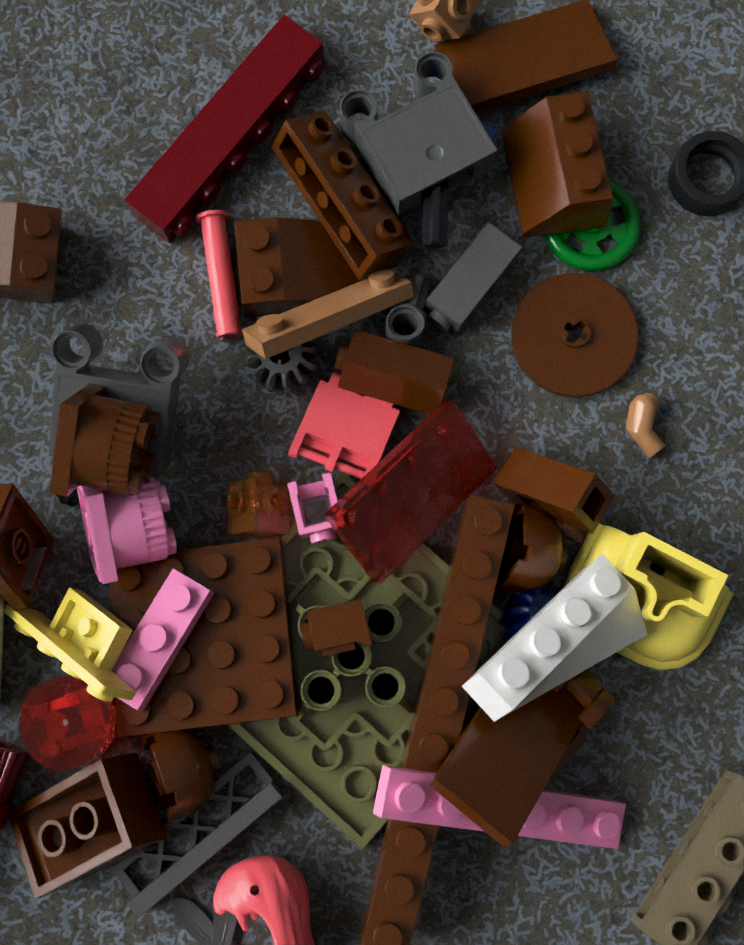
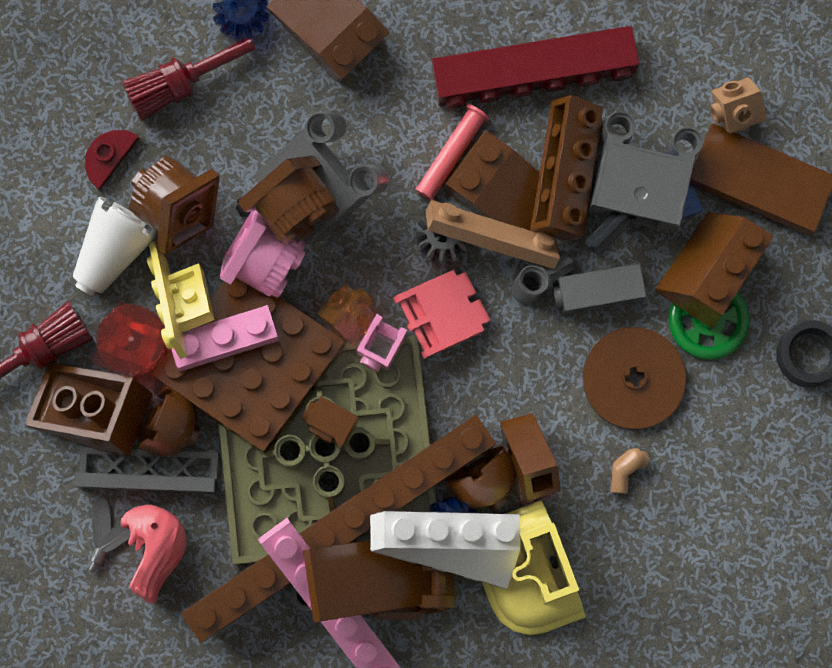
camera: 40 degrees right, 0 degrees up
clear red plate [324,401,497,584] -> none
reddish brown brick [334,329,454,416] -> none

